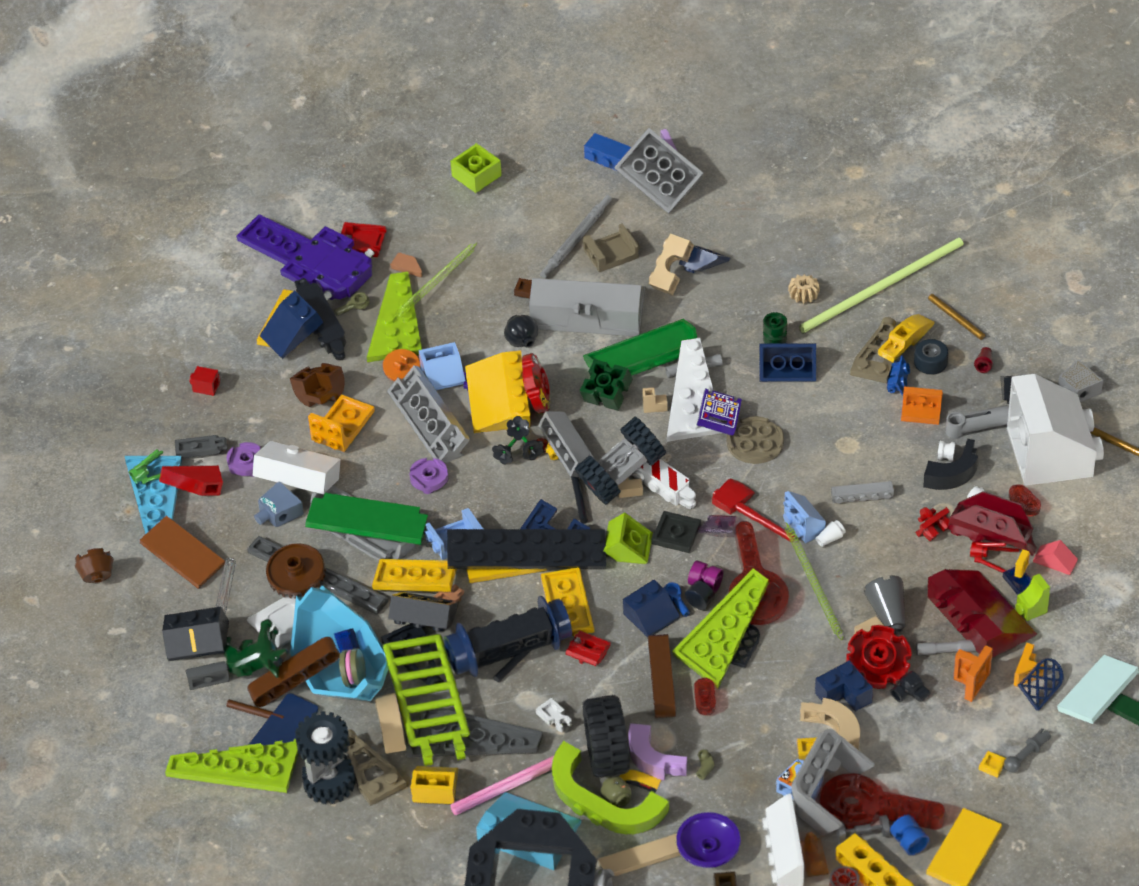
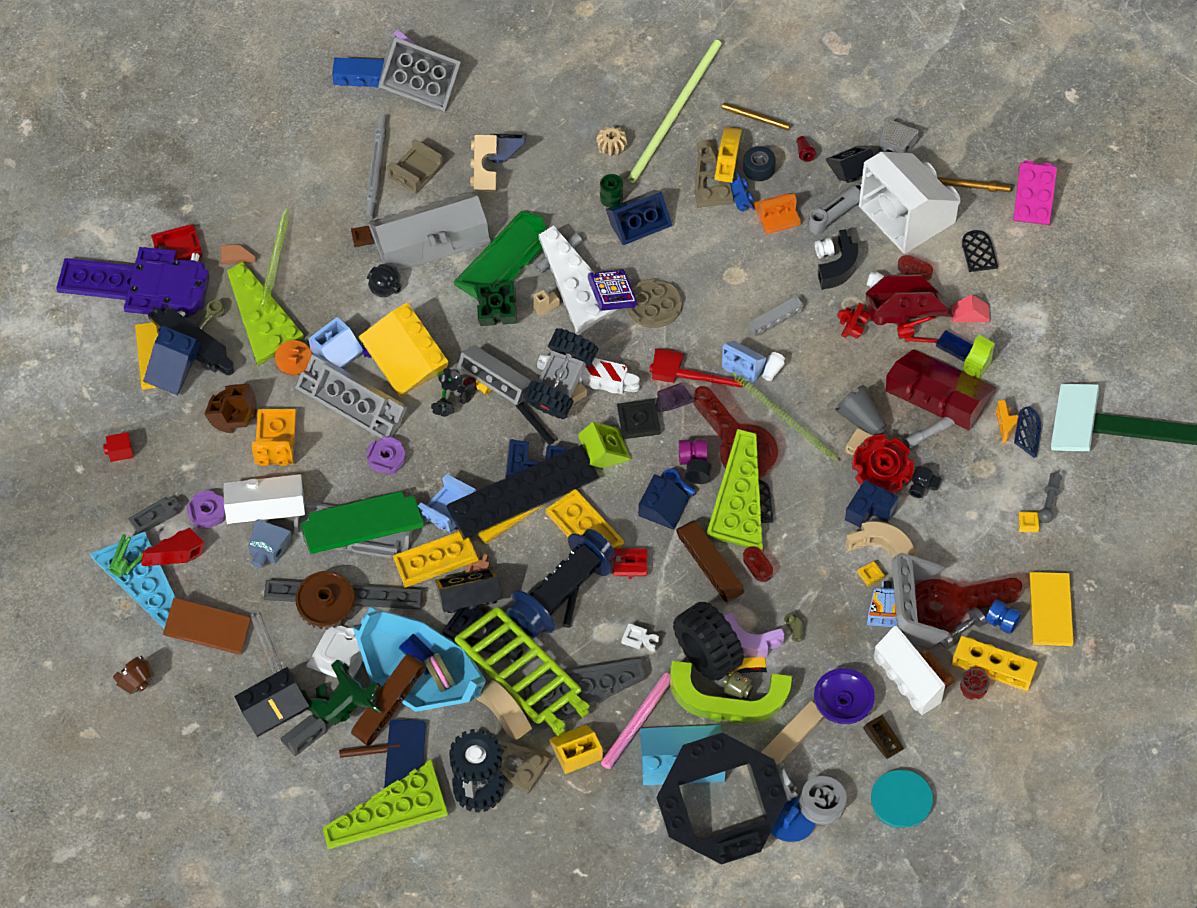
camera: 30 degrees left, 10 degrees up
lime brick [450,143,502,193] -> none
red piece [522,353,550,414] -> none
orange bracket [954,645,993,702] -> none
yellow tile [1014,549,1030,578] -> none
none -> black window [962,230,998,272]

